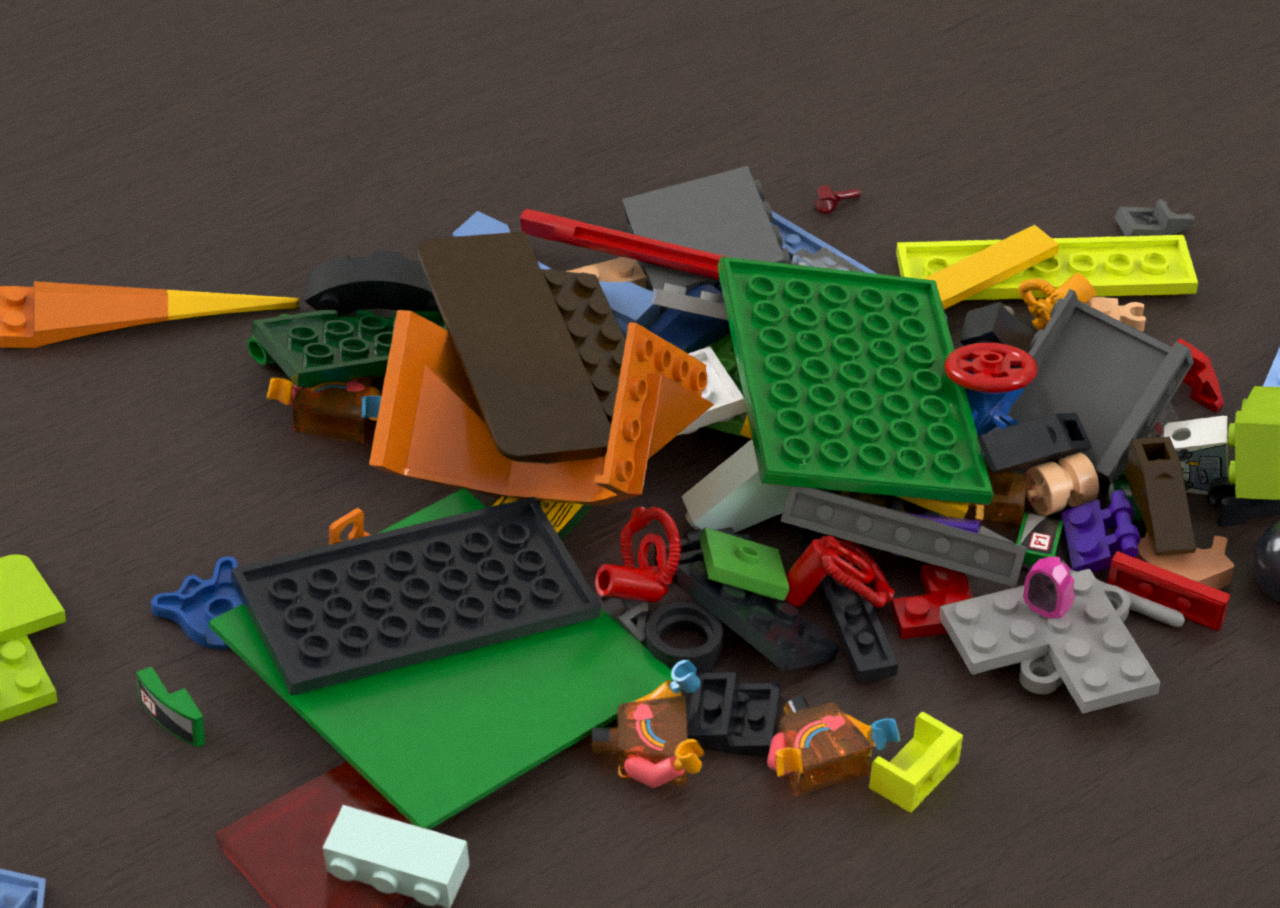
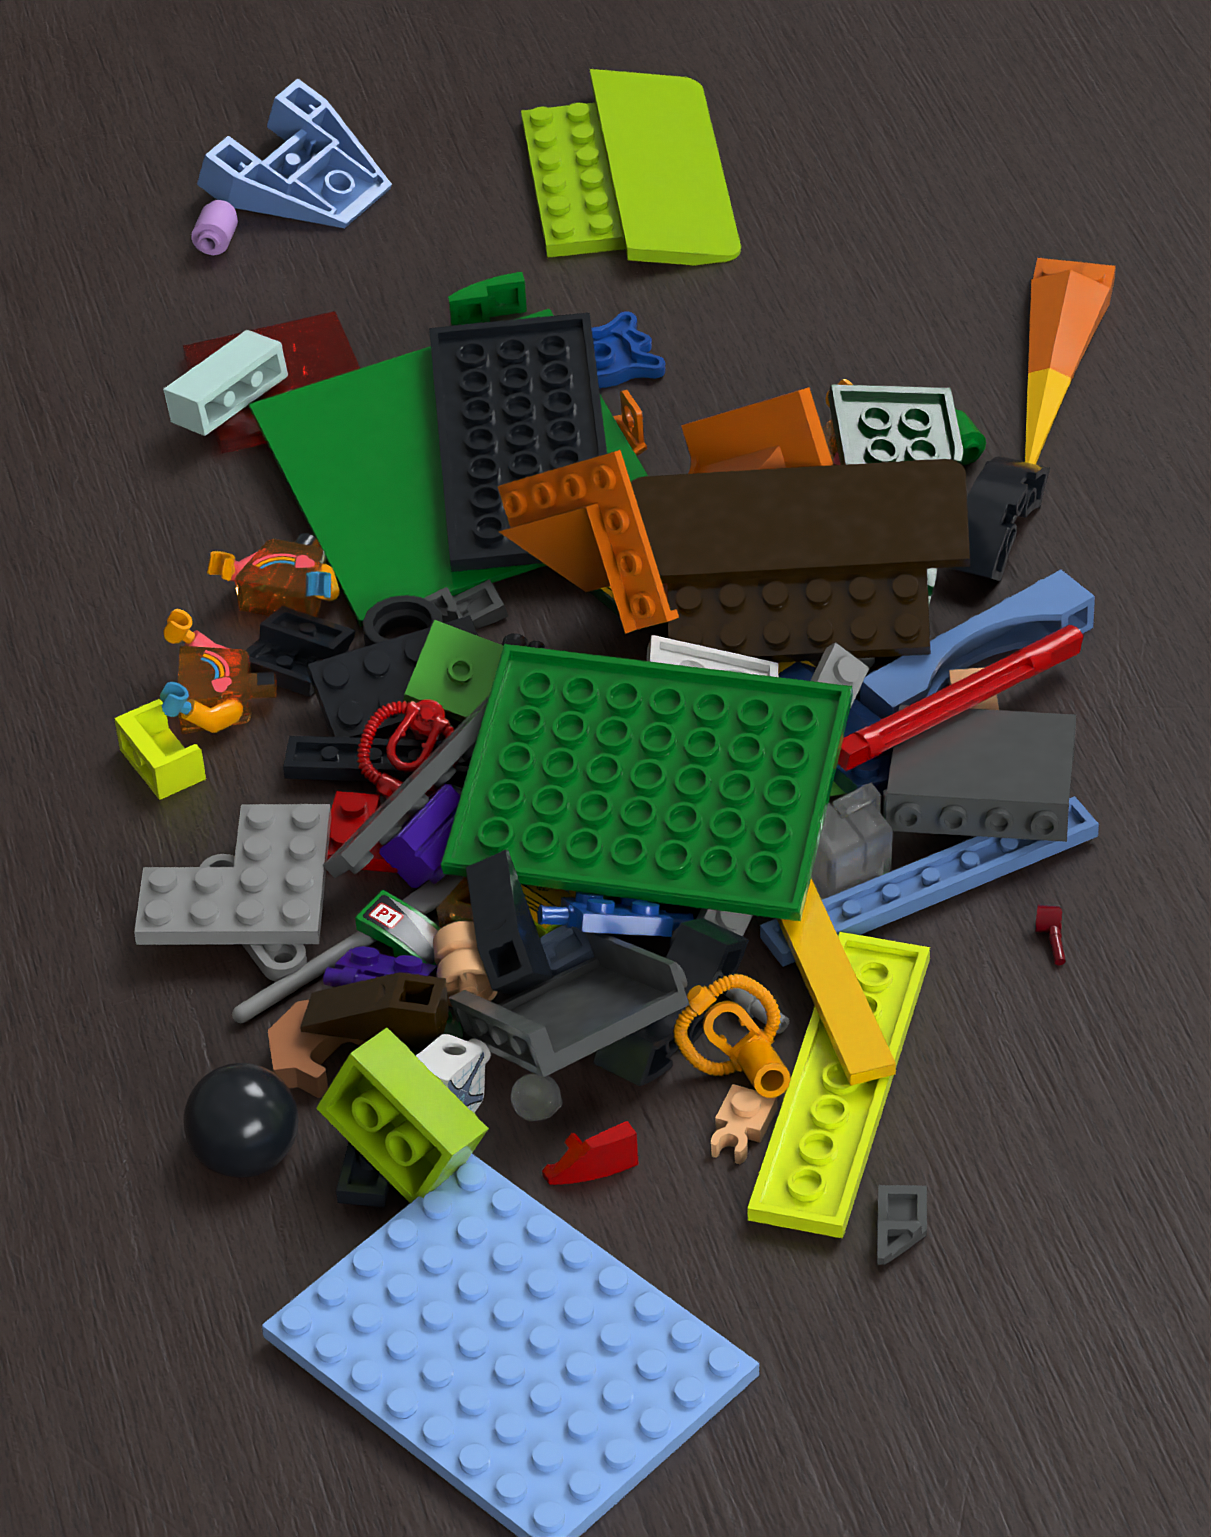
camera: 115 degrees right, 0 degrees up
red piece [595,507,681,603] -> none
red plate [944,343,1038,393] -> none
dark pink rock [1023,557,1075,619] -> none
red tile [1107,551,1231,631] -> none

